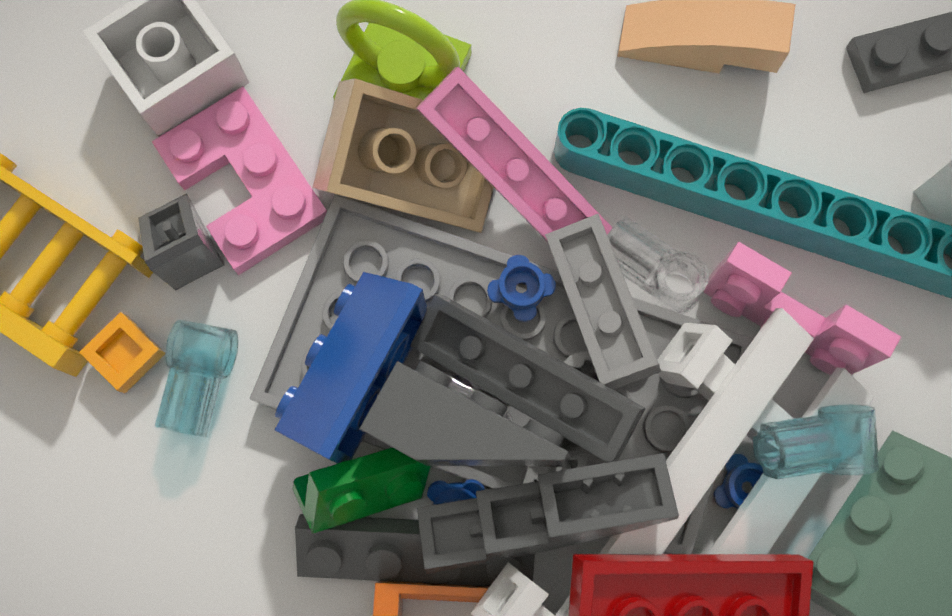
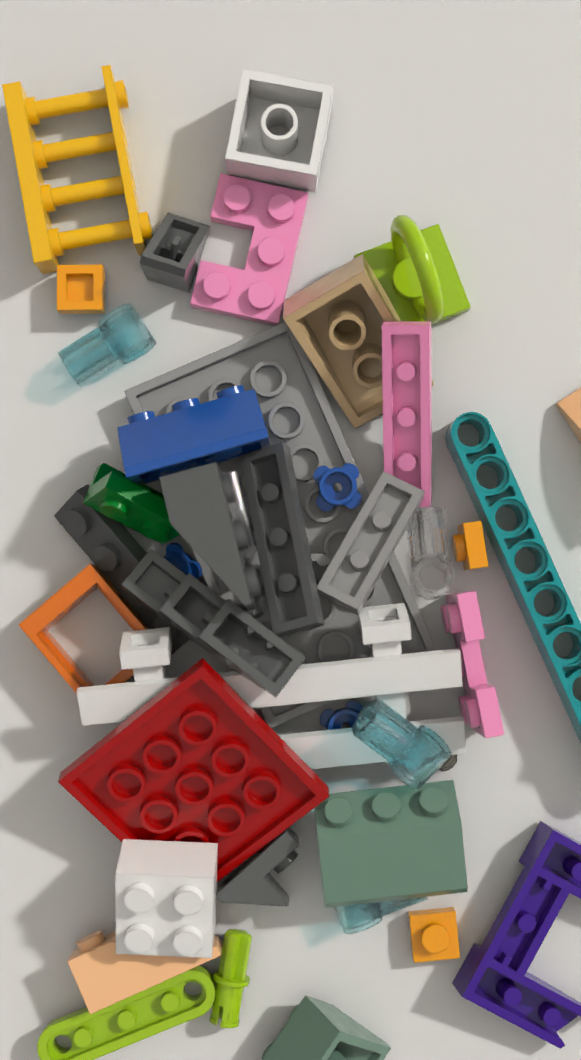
camera: 45 degrees right, 10 degrees up
none -> light orange plate [452,521,488,570]

